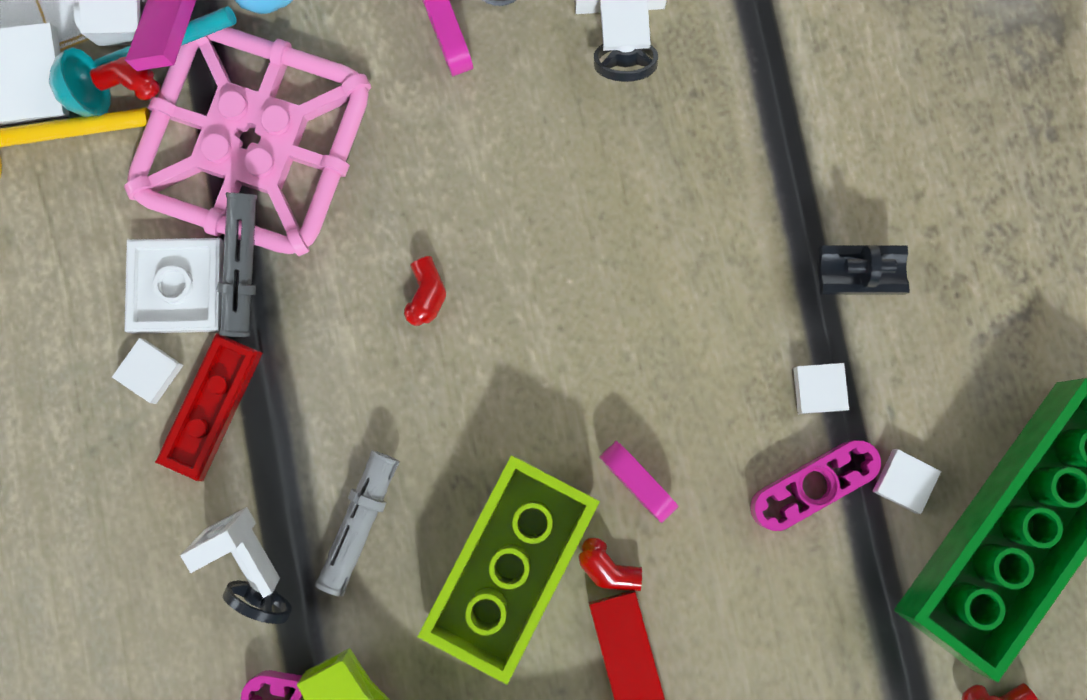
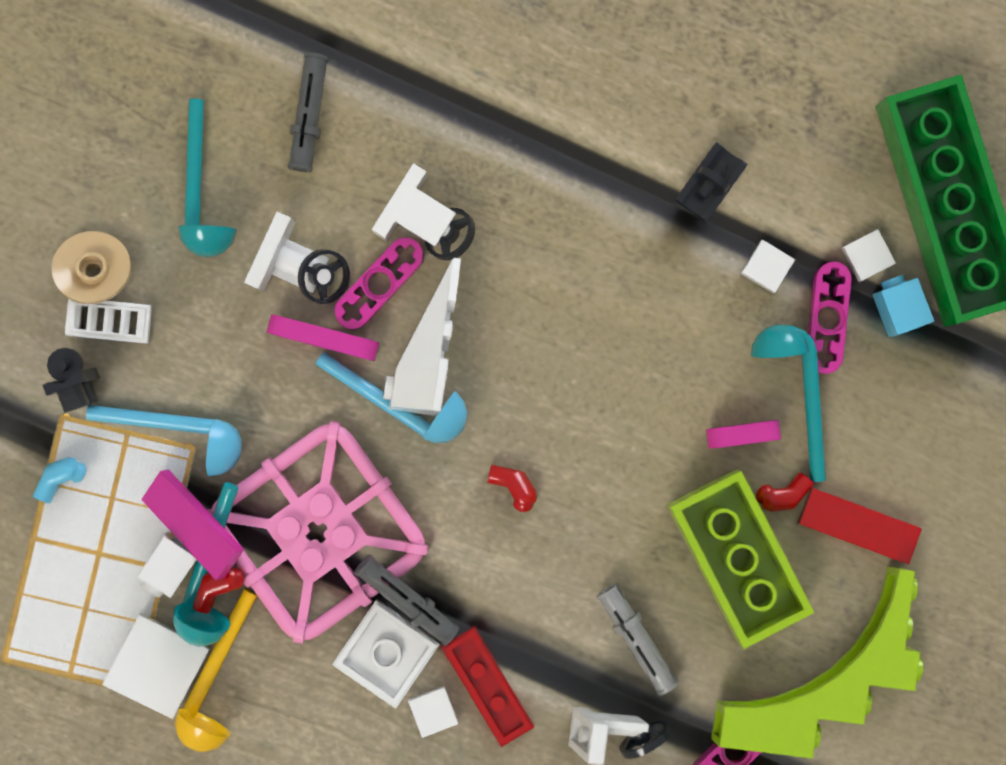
camera: 55 degrees left, 5 degrees up
none -> medium azure piece [315,352,468,443]
none -> dark pink beam [335,238,424,330]
none -> white wedge [383,258,461,416]
none -> teal piece [751,324,826,482]
none -> medium azure brick [872,275,935,337]

